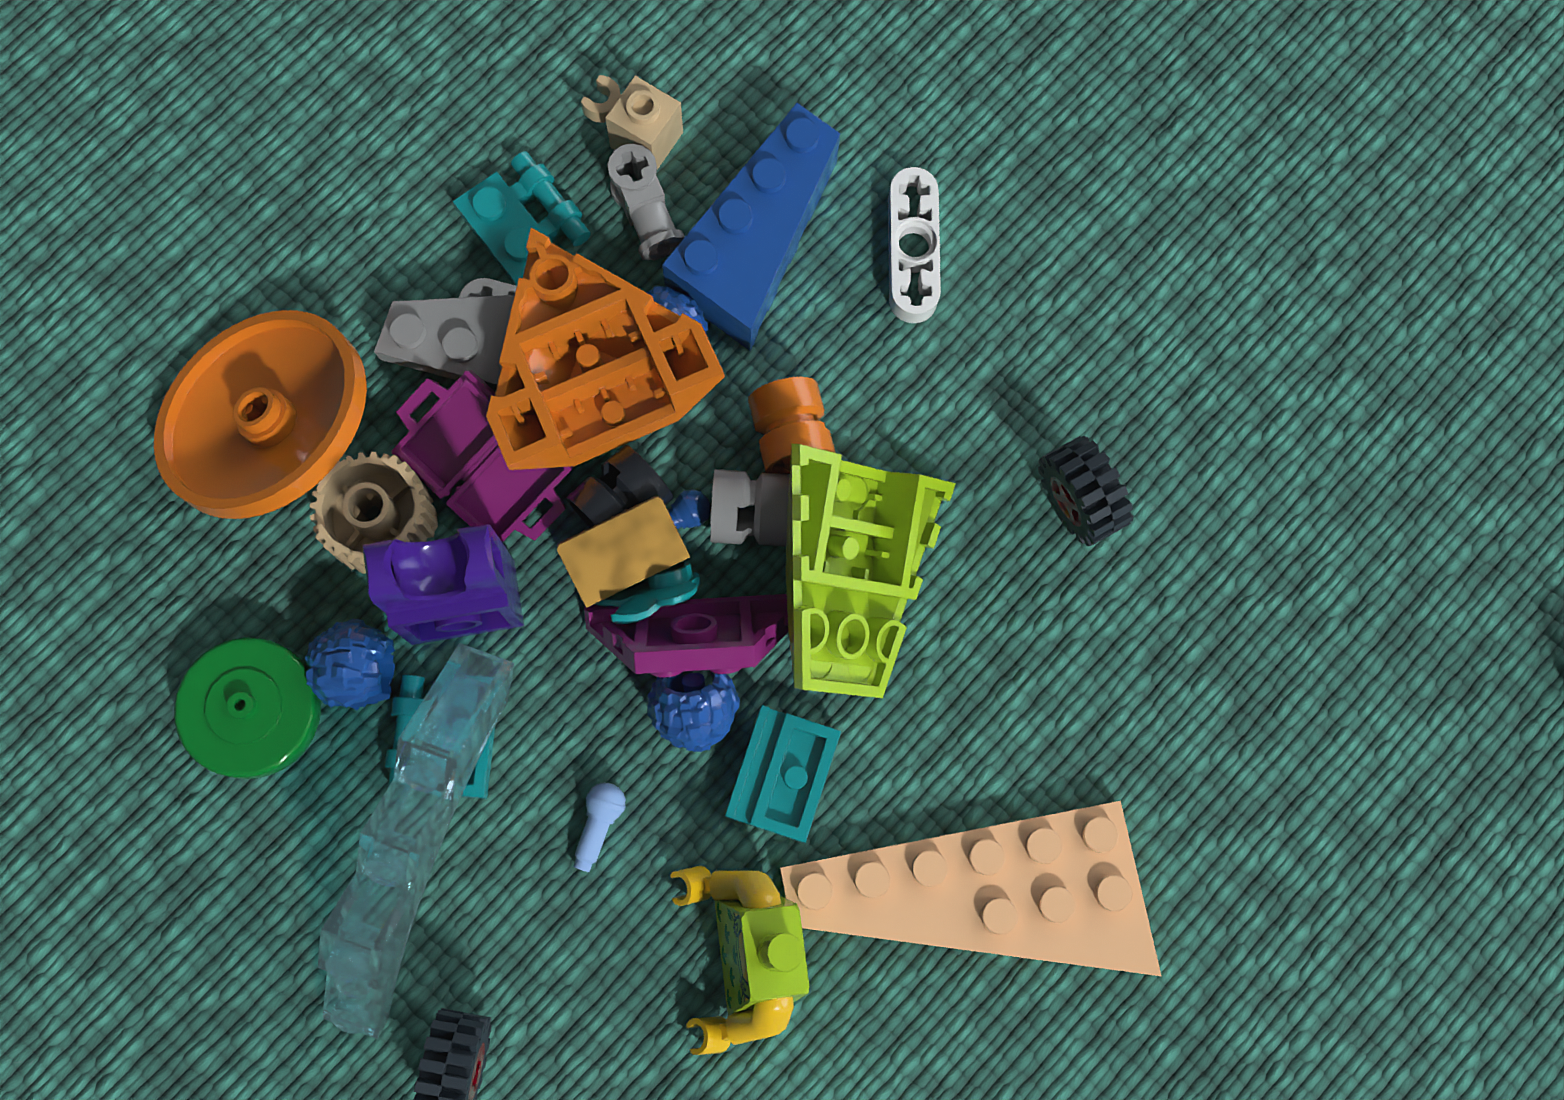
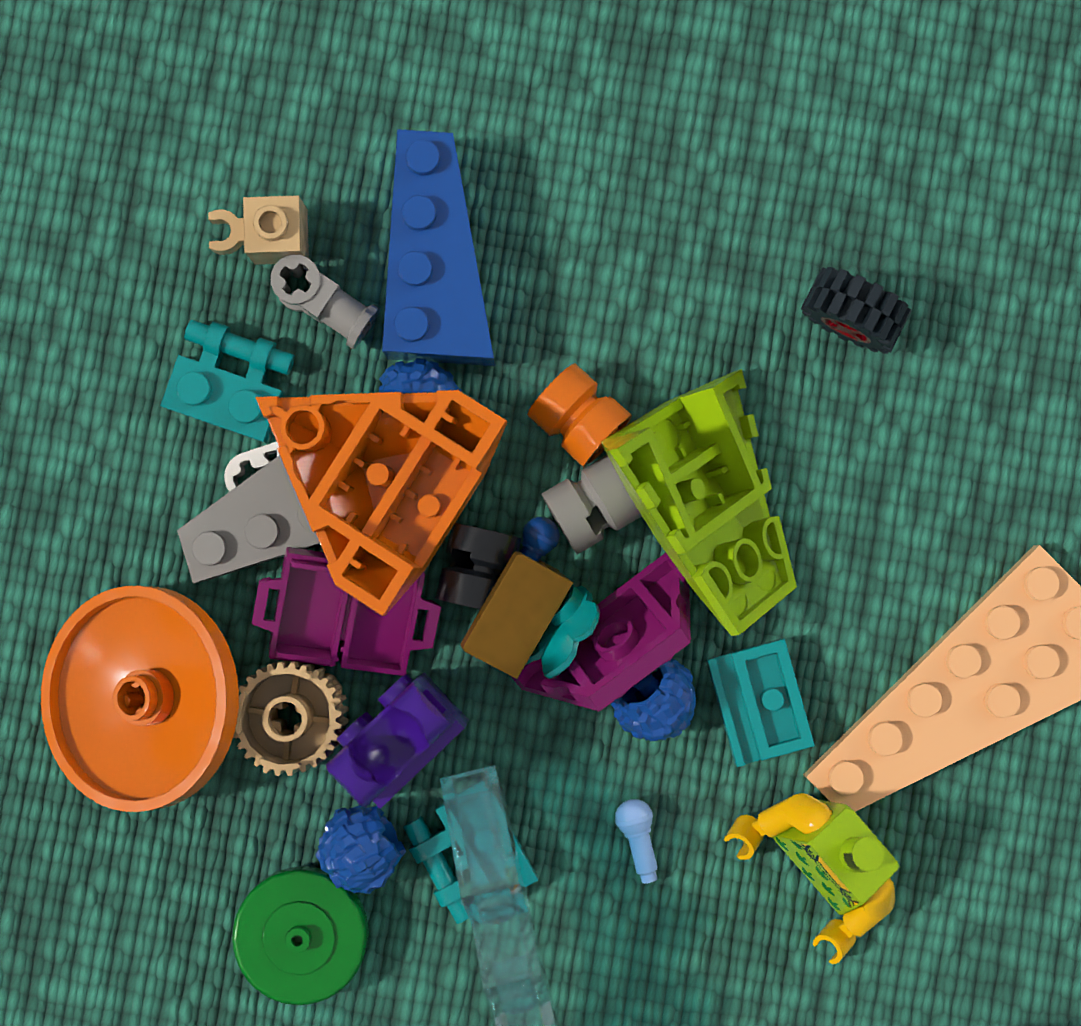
camera: 25 degrees left, 10 degrees up
white beam [888,167,941,323] -> none

